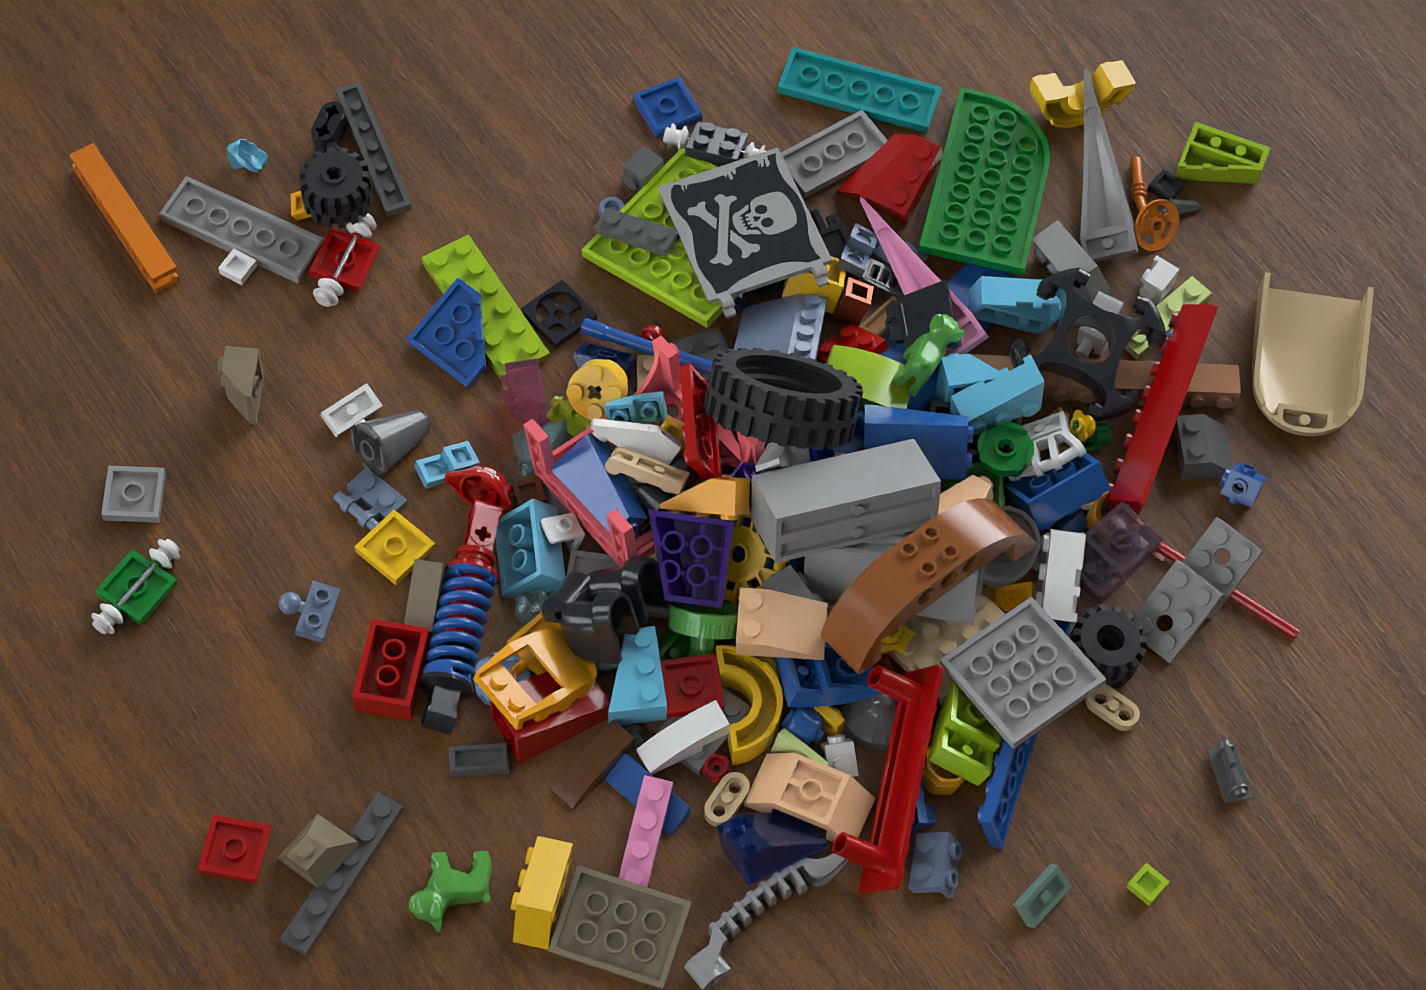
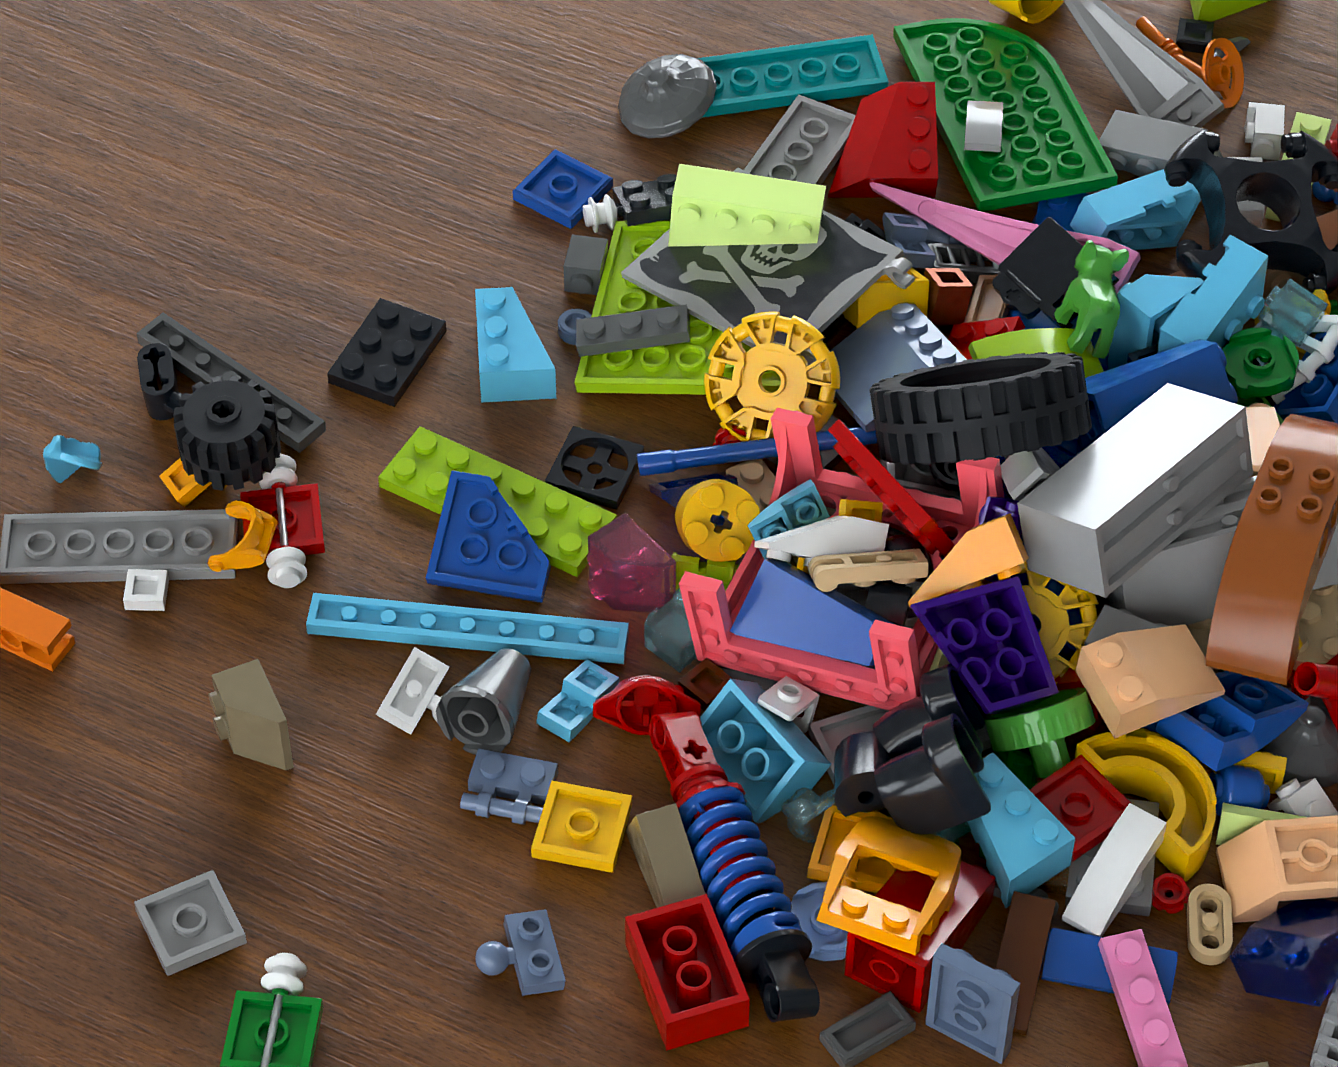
camera: 25 degrees left, 10 degrees down
none -> light orange helmet [207,501,277,572]
none -> medium azure plate [306,593,629,664]
none -> black plate [327,298,447,407]
none -> medium azure wedge [475,287,557,403]
none -> dark grey hat [618,54,717,139]
none -> yellowish green wedge [668,164,826,247]
none -> yellow plate [704,311,840,442]
none -> sand blue plate [925,943,1020,1064]
none -> light grey slope [964,101,1003,152]
none -> clear light blue slope [1258,279,1328,347]

